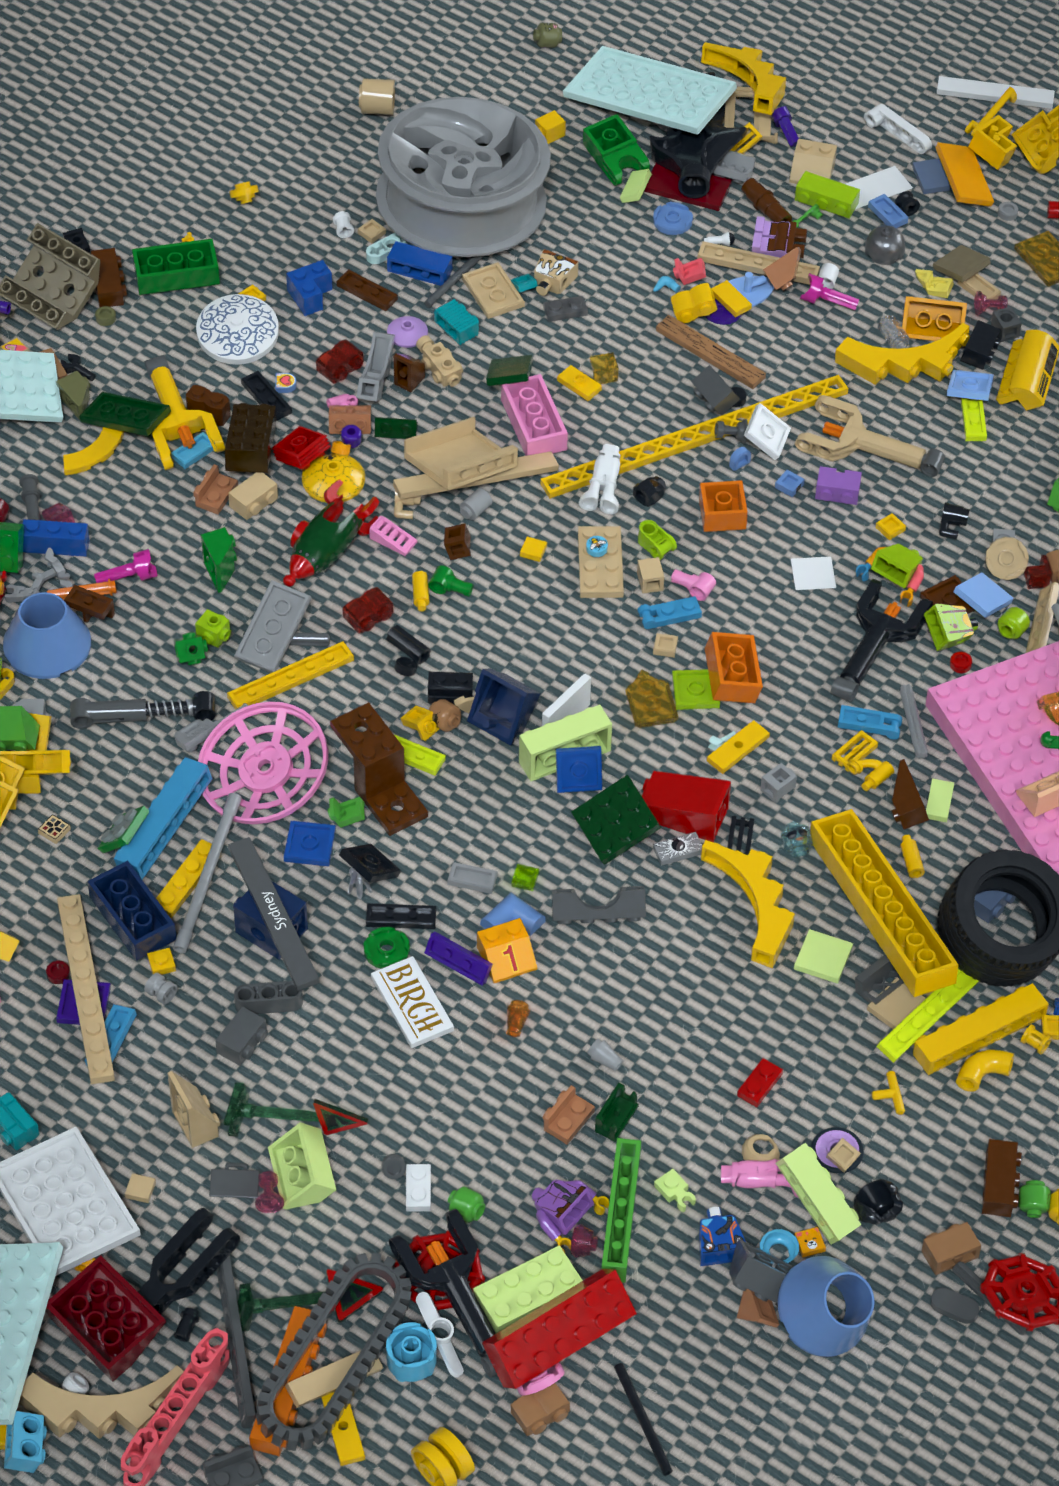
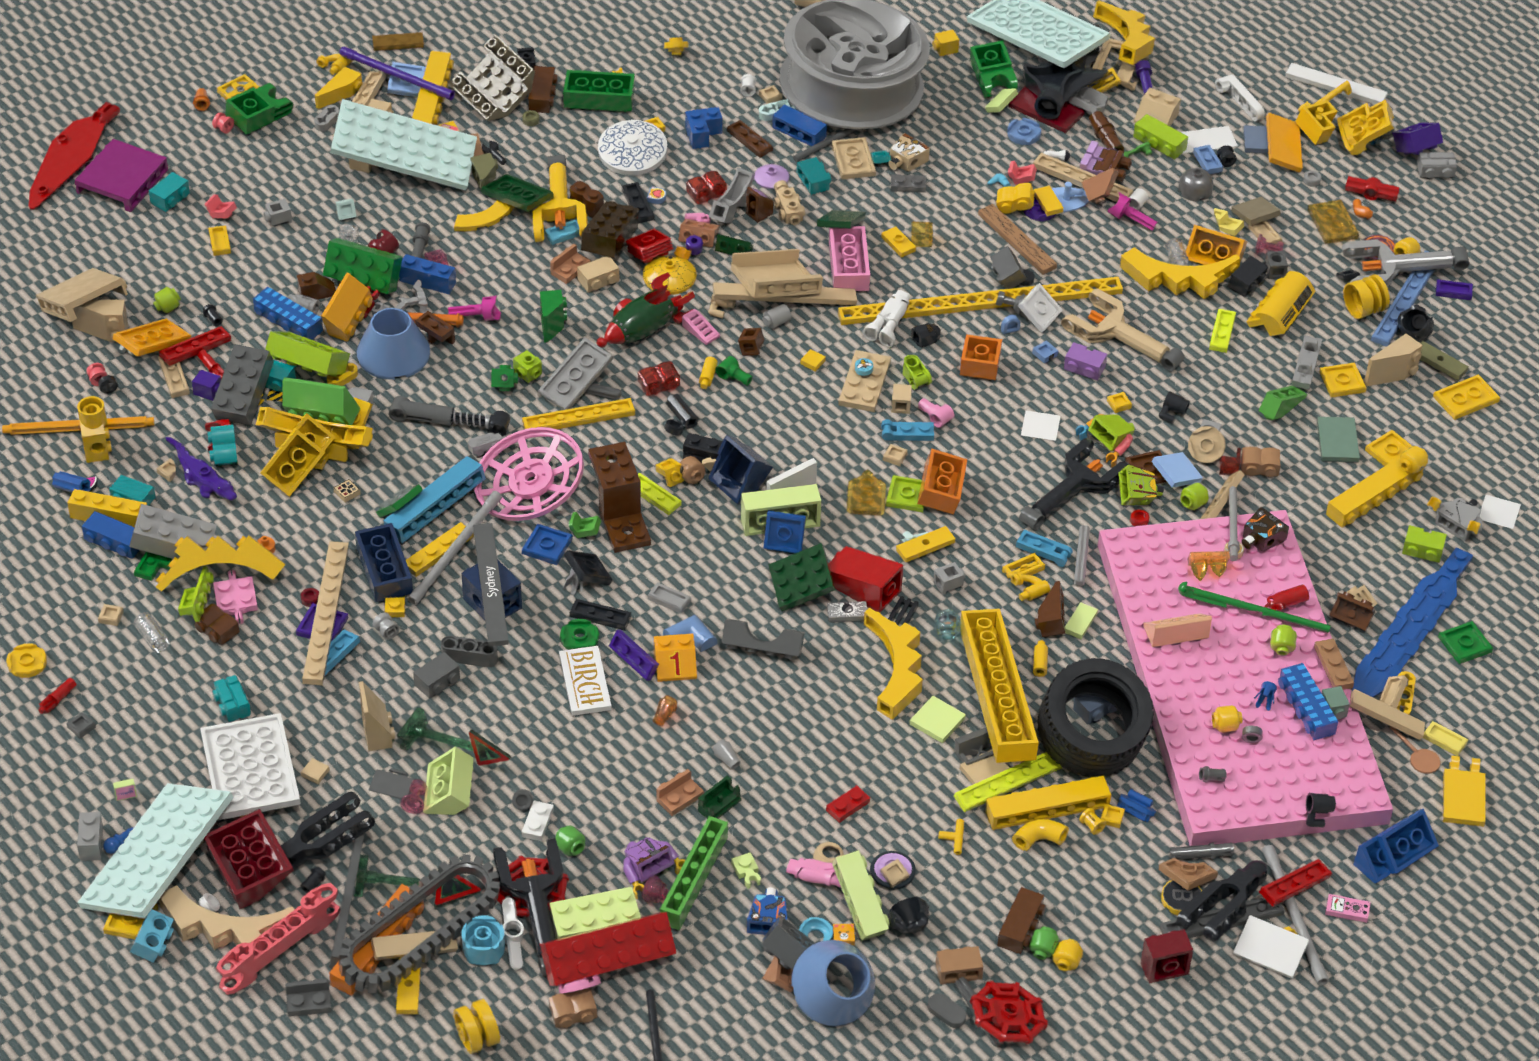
camera: 15 degrees right, 5 degrees down
clear neon green tile [511,864,539,891] -> none
light blue tile [947,370,994,401] -> none

